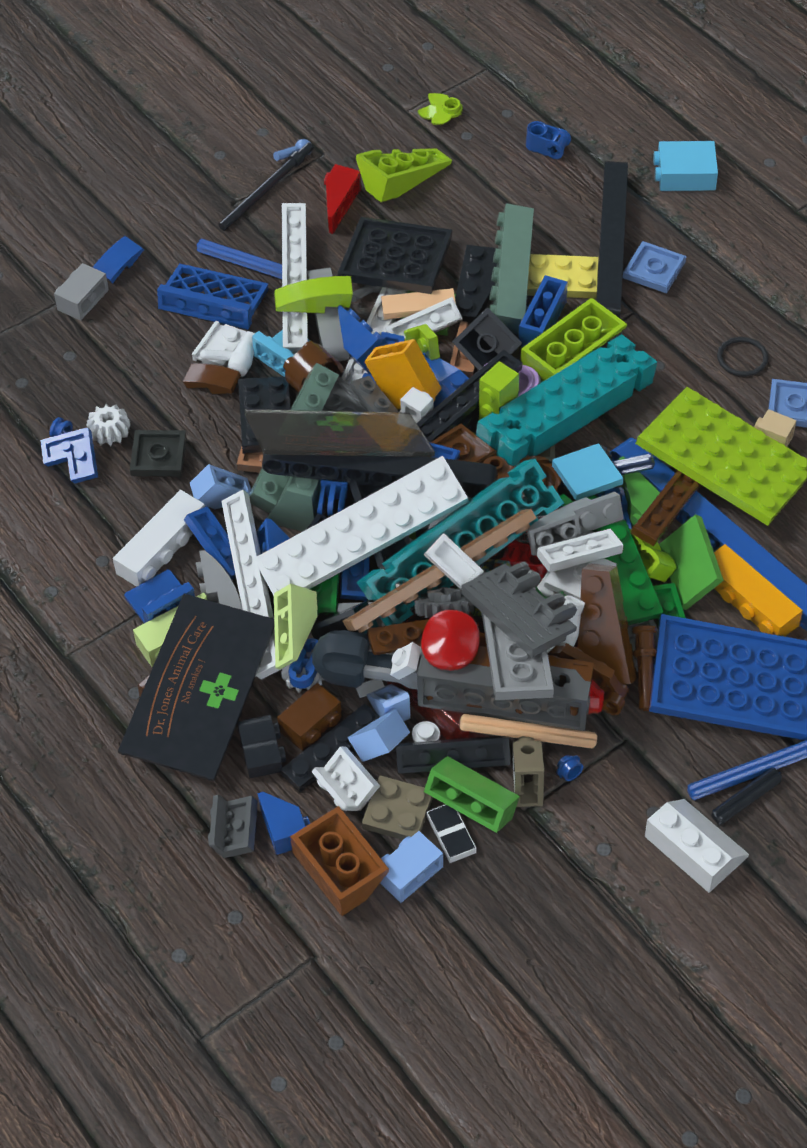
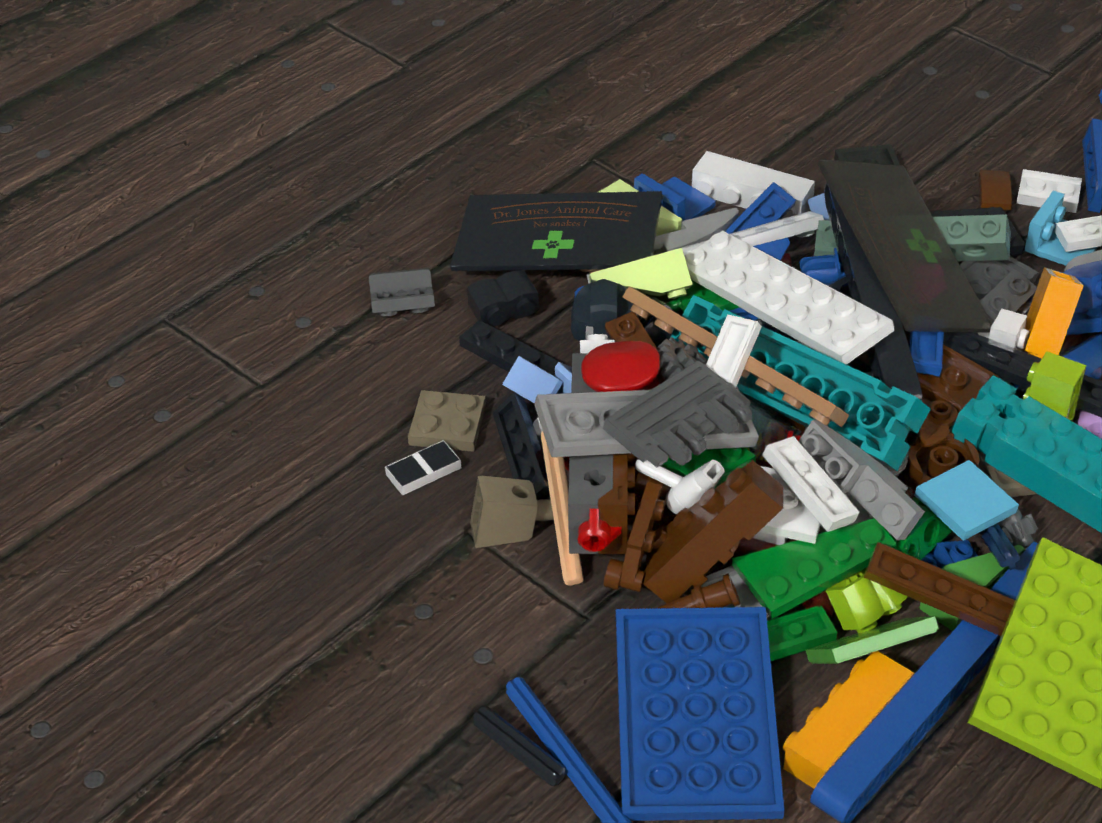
camera: 80 degrees right, 10 degrees down
plate [40,427,98,484] -> none
blue bush [49,417,73,437] -> none
light grey brick [54,263,109,321] -> none
white gear [86,404,130,446] -> none
white piece [200,331,255,377] -> none
blue slope [257,792,310,855] -> none
reddish brown brick [277,683,342,751] -> none
reddish brown brick [283,341,343,392] -> none
dark orange slope [290,806,389,916] -> none
white bracket [312,747,380,811] -> none
light blue brick [380,831,443,903] -> none
bright green brick [424,756,520,833] -> none
blue plate [557,755,583,781] -> none
white slope [645,799,749,893] -> none

